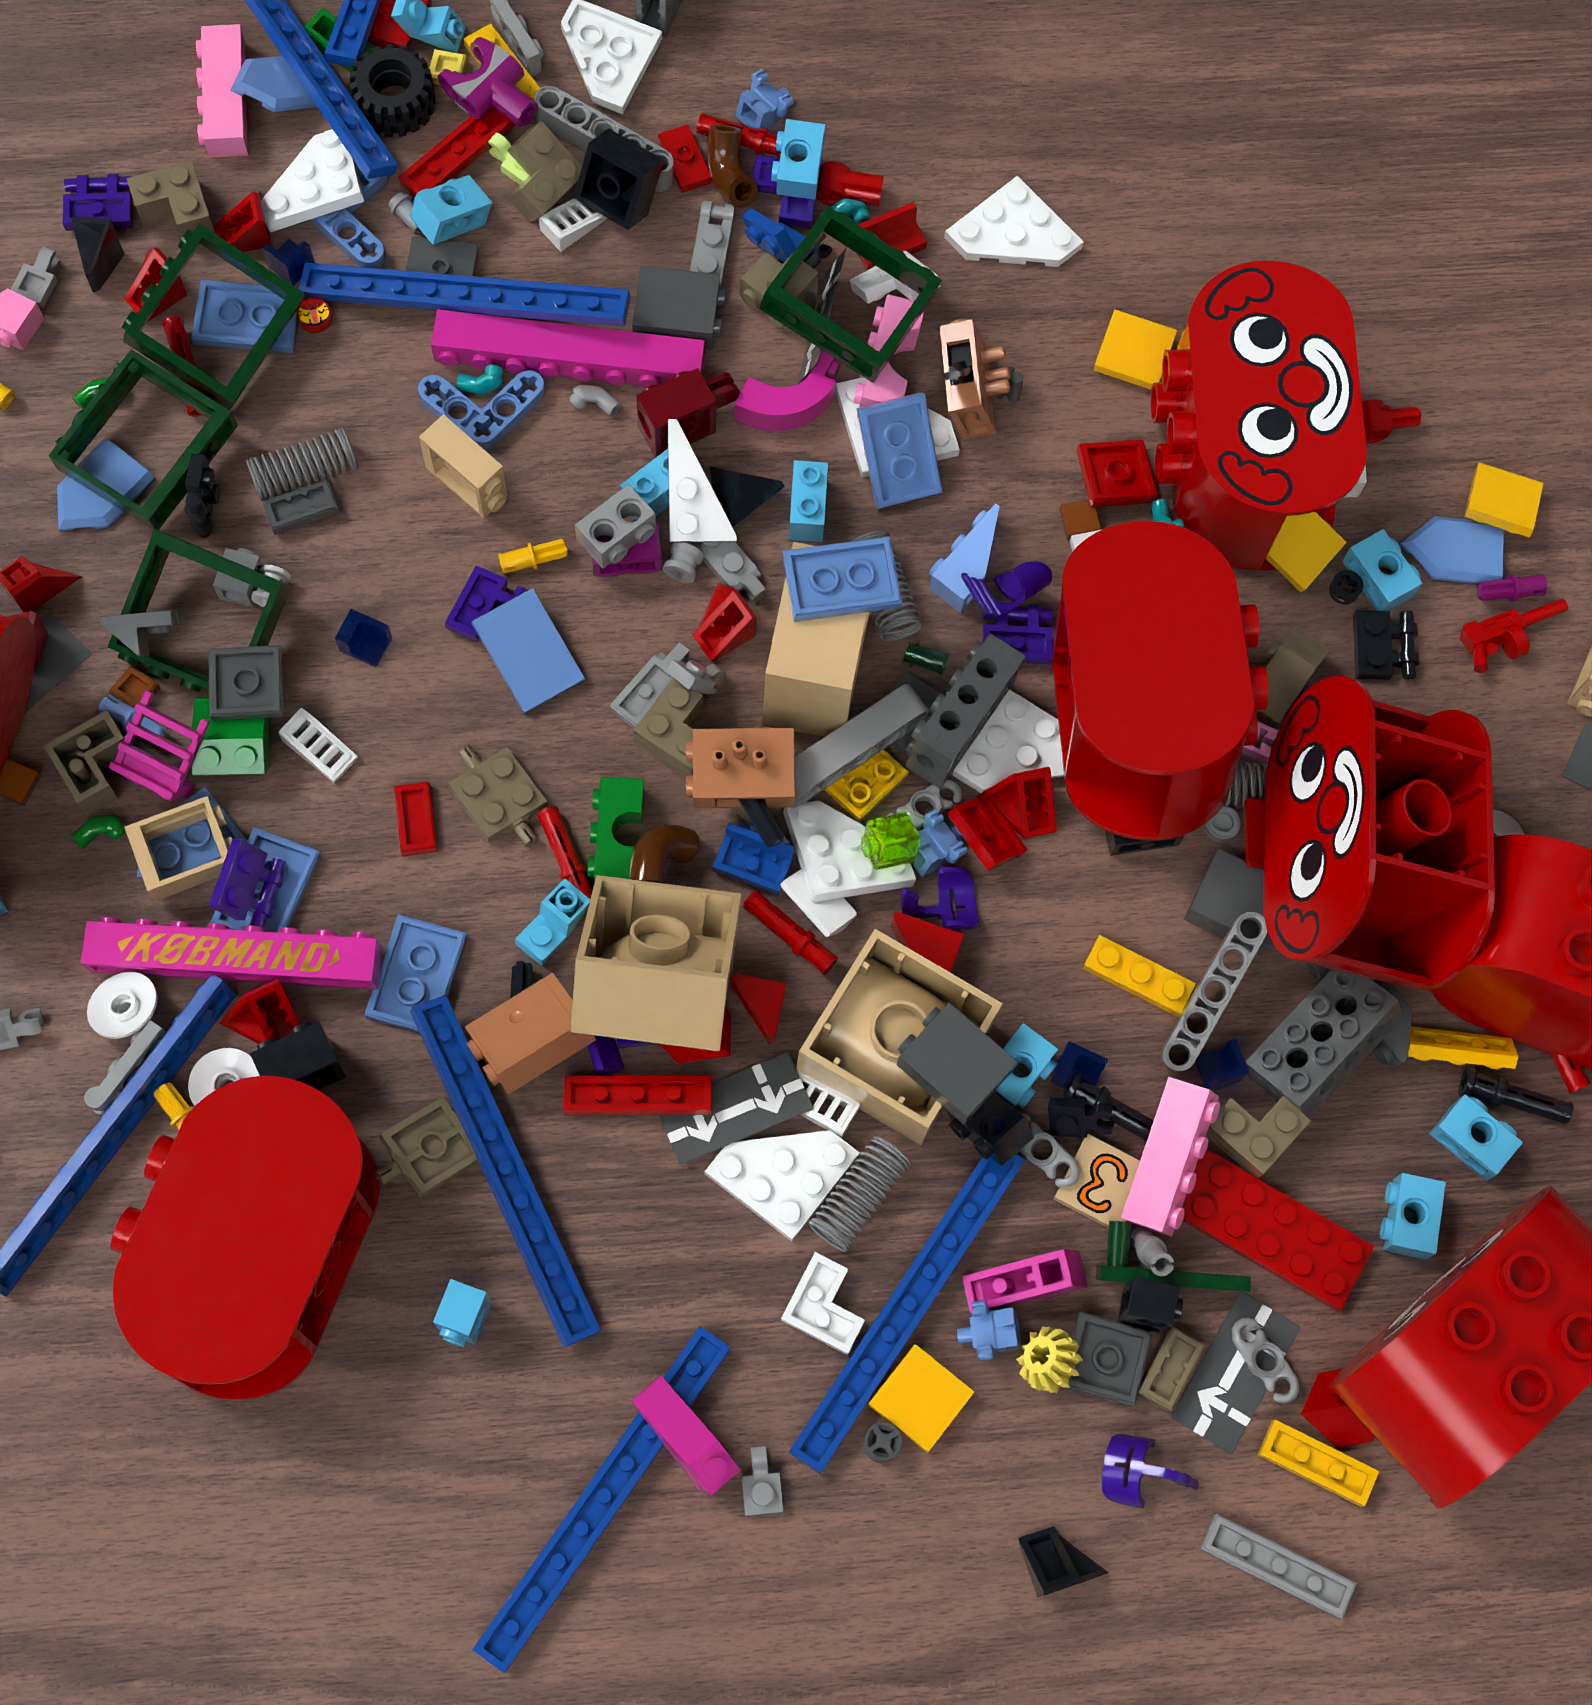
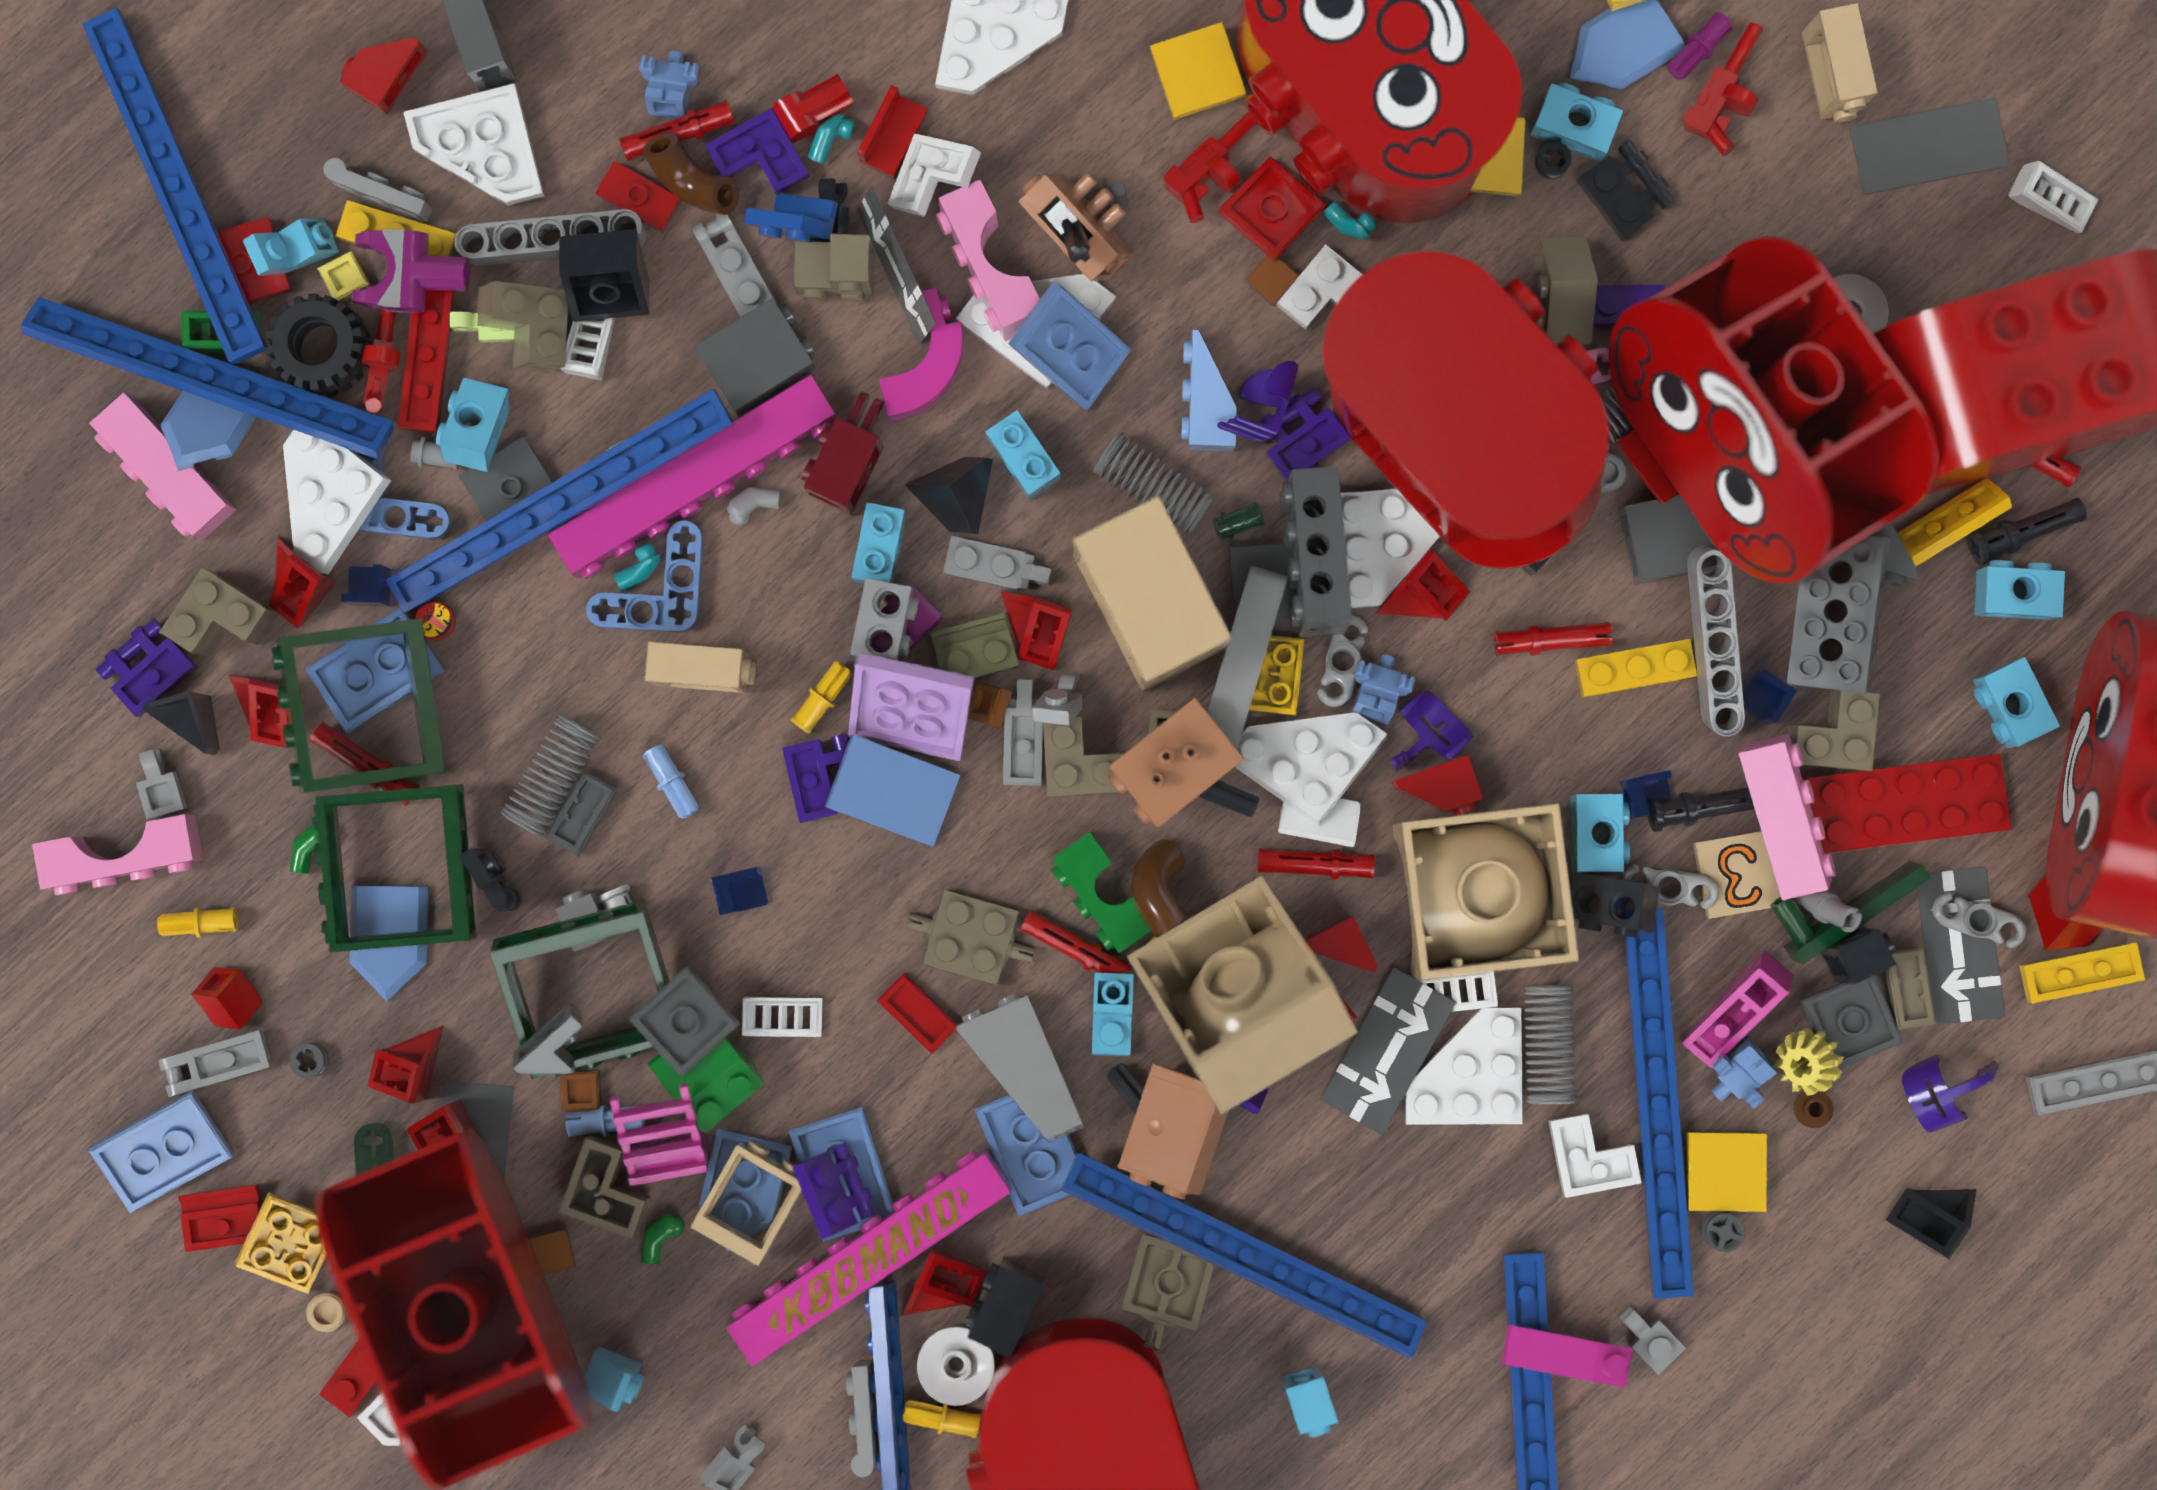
camera: 30 degrees left, 15 degrees up
white dish [87,972,158,1039] -> none
red plate [563,1075,712,1116] -> none
light grey wheel [663,542,704,583] -> none
white wing [668,419,737,542] -> none
blue bracket [712,823,795,896] -> none
dark green window [759,206,942,383] -> none
medium azure brick [771,119,825,200] -> none
medium blue tile [782,537,902,622] -> none
clear neon green brick [861,812,921,870] -> none
dark grey brick [896,1002,1017,1124] -> none
red plate [948,793,1027,871] -> none
black plate [1048,1097,1114,1138] -> none
none -> red piece [362,310,401,413]
none -> light blue axle [642,744,699,819]
none -> lavender plate [848,653,974,761]
none -> olive plate [930,612,1019,679]
none -> light grey slope [956,994,1084,1143]
none -> dark orange tile [968,682,1012,728]
none -> red piece [1164,111,1257,223]
none -> red pin [1493,622,1613,656]
none -> reddish brown plate [1794,1091,1834,1128]

